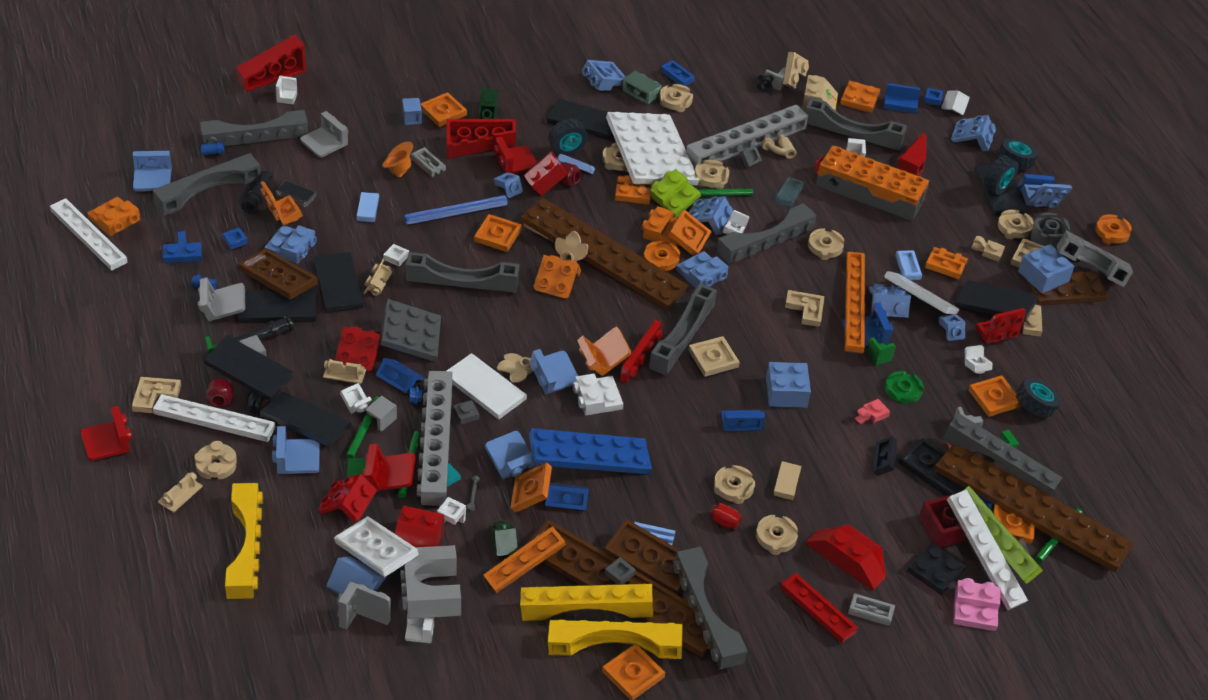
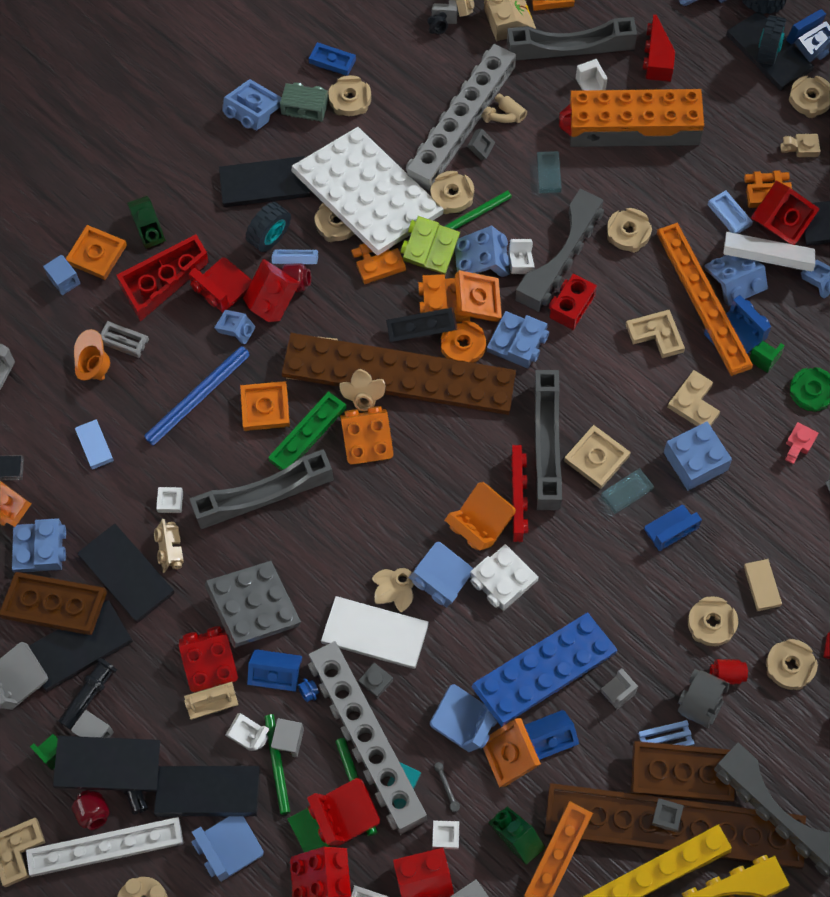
camera: 20 degrees left, 20 degrees up
none -> green plate [268,391,346,471]
none -> black plate [386,307,457,342]
none -> red brick [549,273,597,330]
none -> clear light blue tile [601,468,654,514]
none -> light grey panel [601,668,638,710]
none -> tan plate [667,370,720,426]
none -> dark grey brick [678,669,729,729]
none -> red slope [751,180,819,245]

